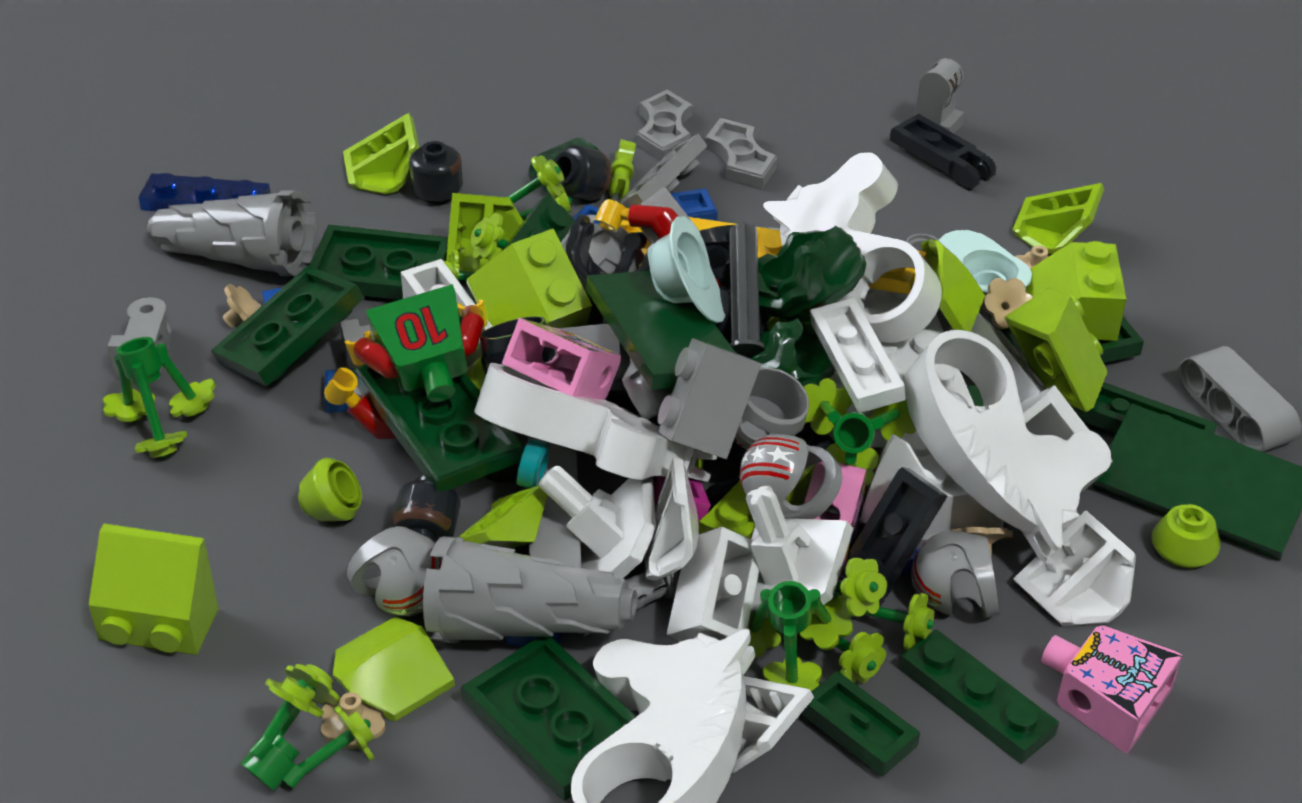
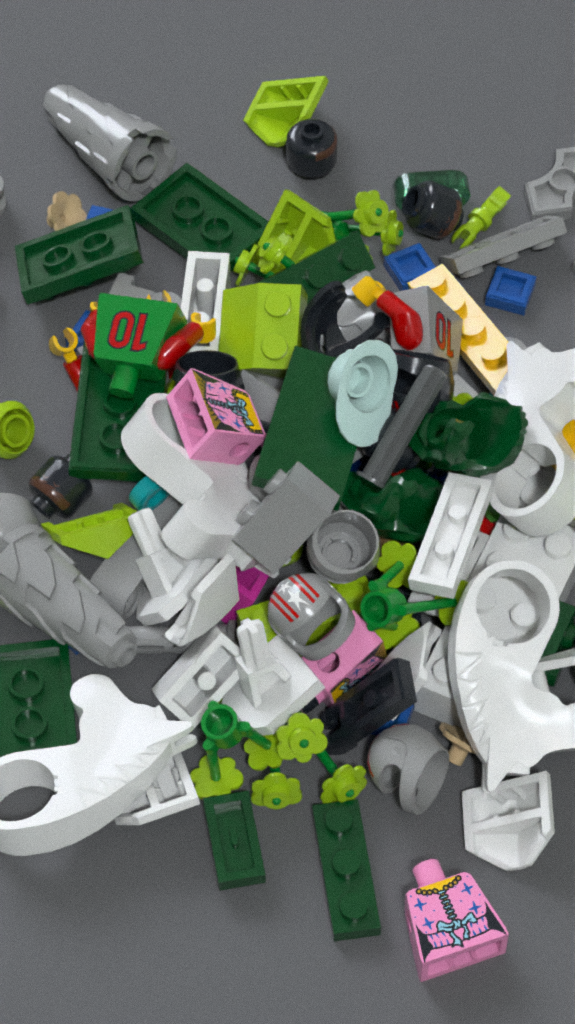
camera: 35 degrees right, 15 degrees up
clear blue plate [138,173,271,212] -> none

